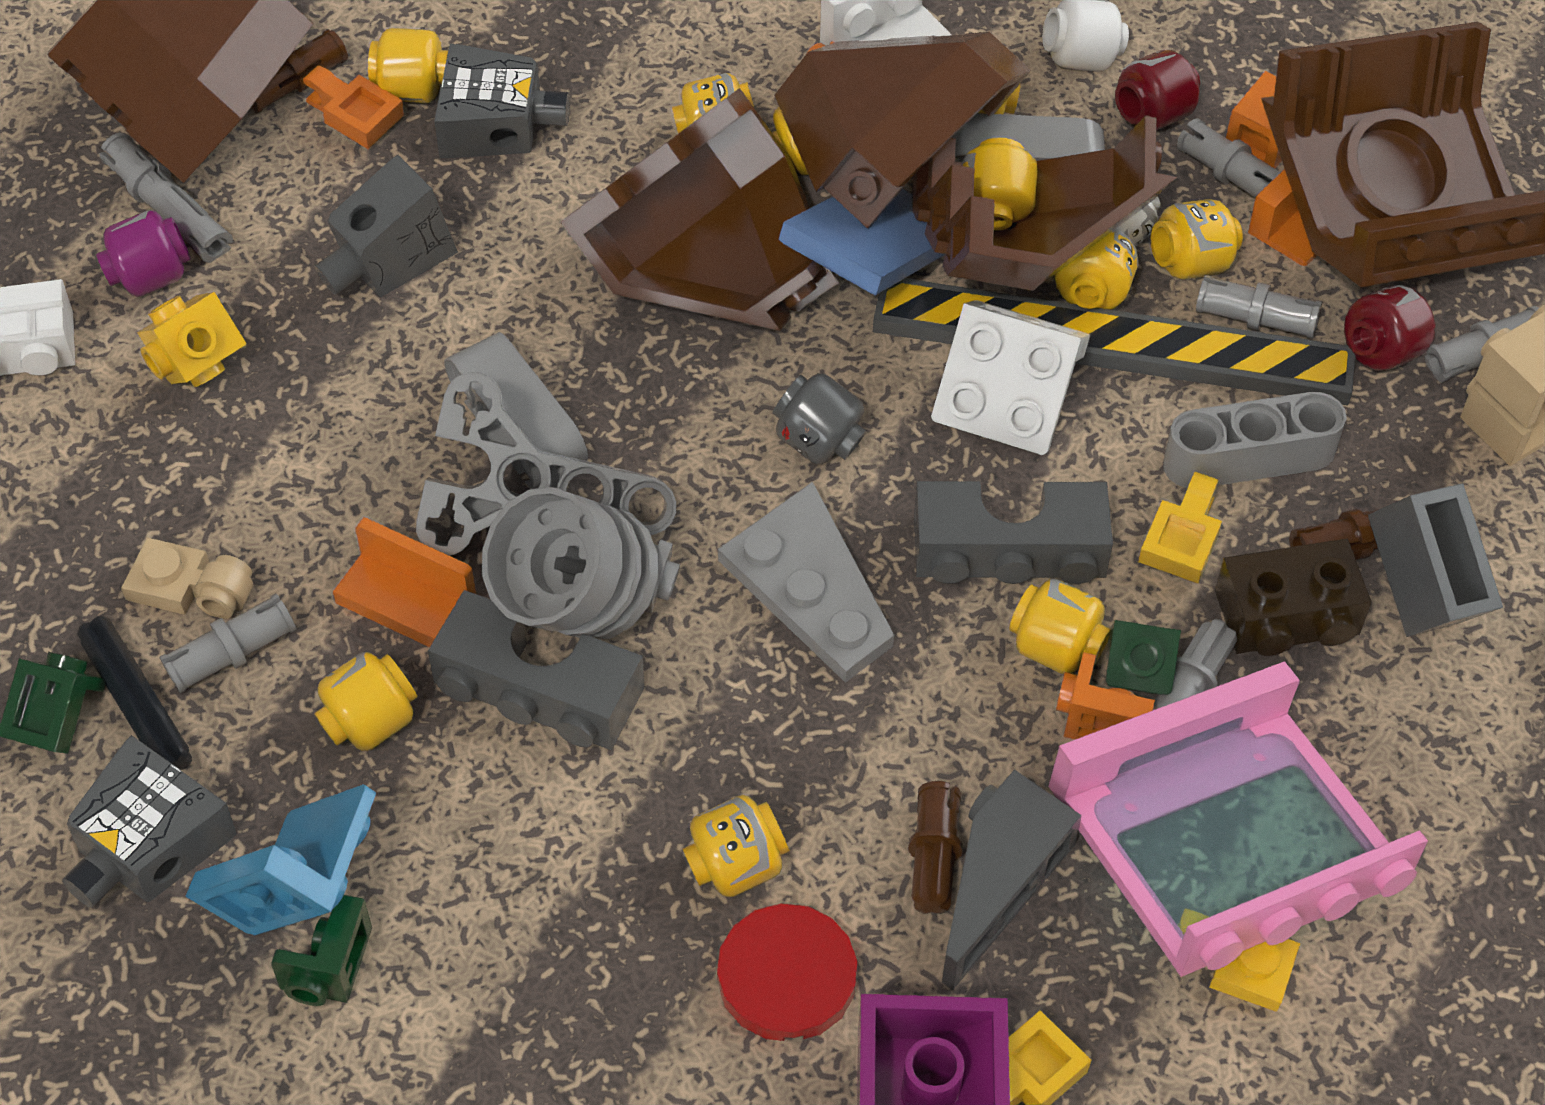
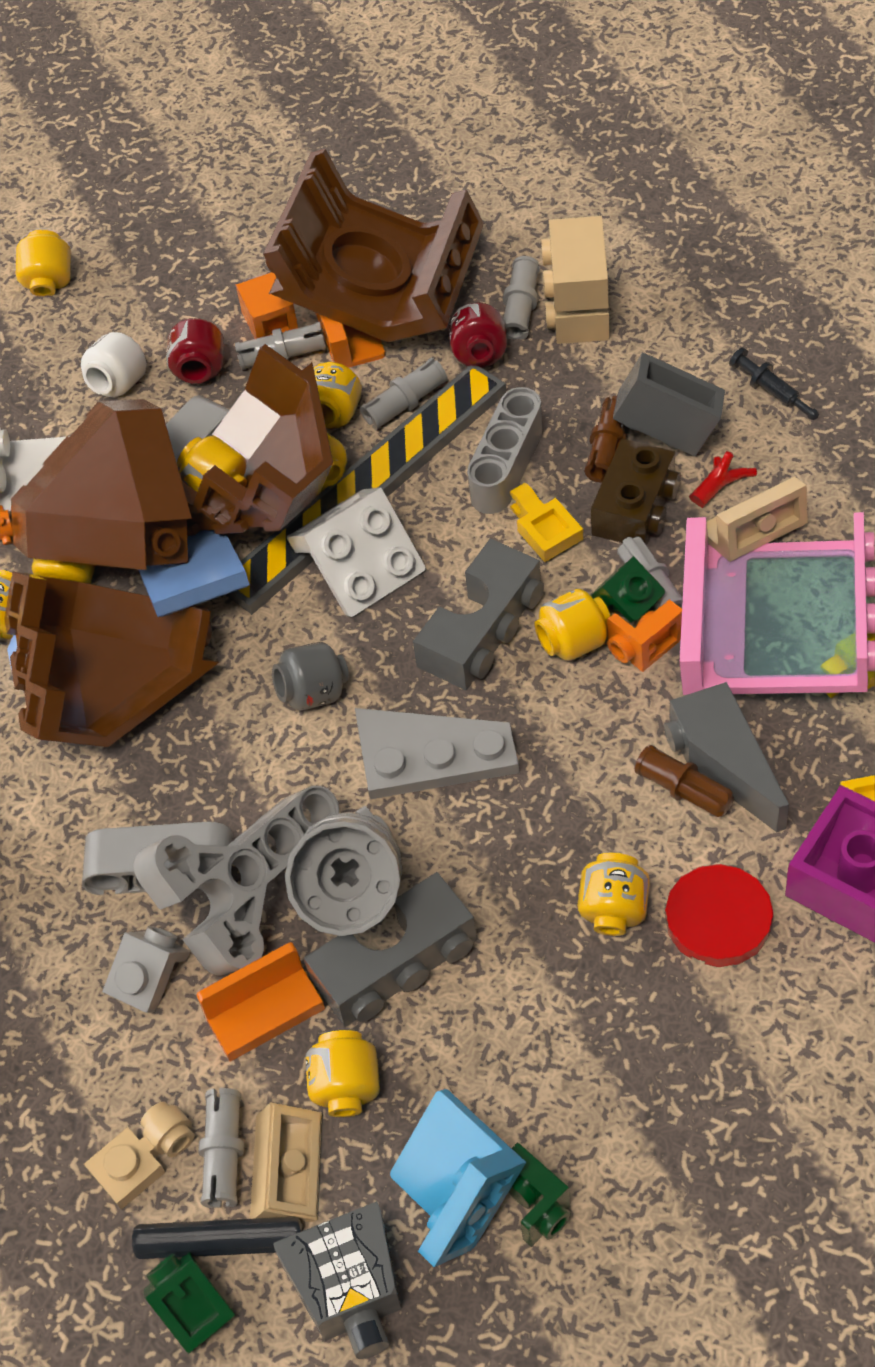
camera: 50 degrees left, 0 degrees up
none -> light grey bracket [102,926,190,1013]
none -> tan slope [250,1102,322,1222]
none -> red bar [689,451,757,508]
none -> tan panel [707,476,808,562]

